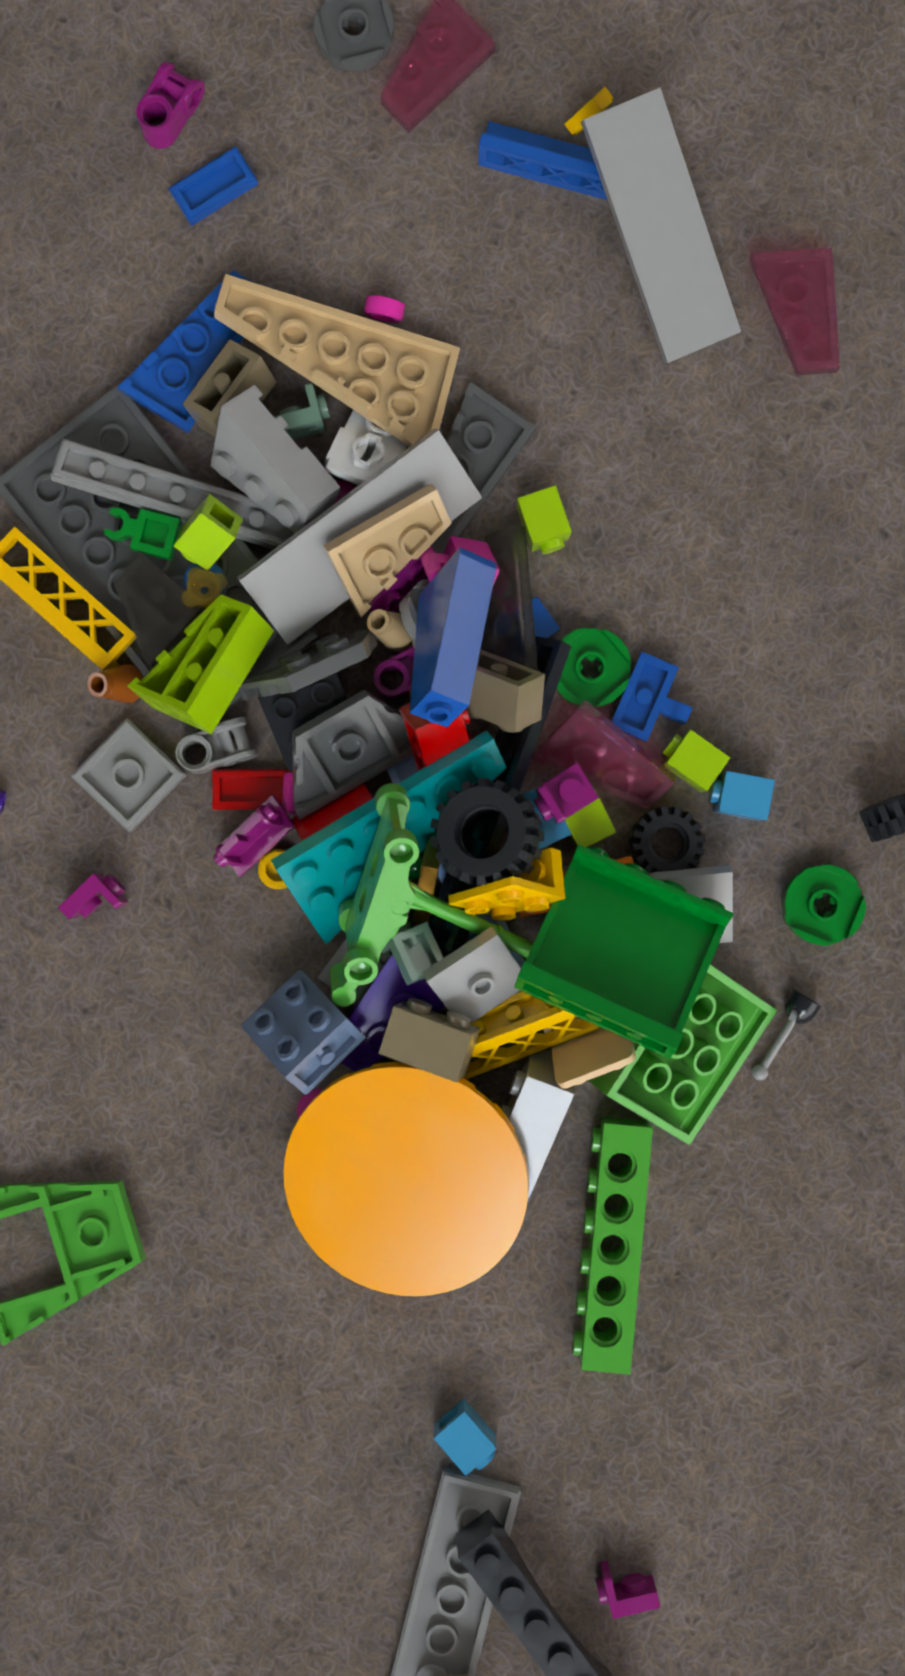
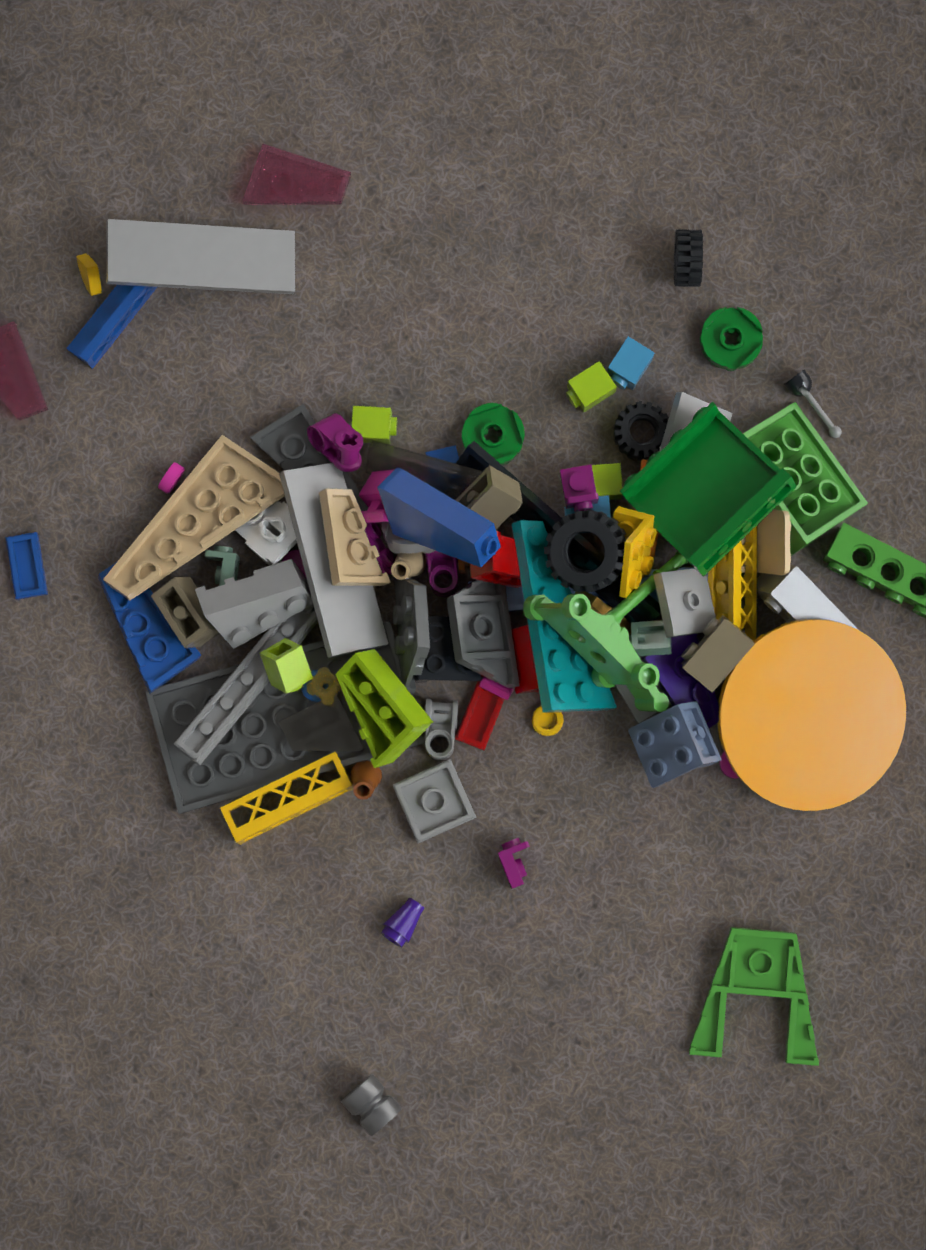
camera: 65 degrees left, 5 degrees down
green plate [104,508,183,561] -> none
magenta hinge [213,795,295,877] -> none
clear pink wing [531,699,676,809] -> none
blue plate [609,652,692,743] -> none
none -> magenta piece [307,413,363,472]

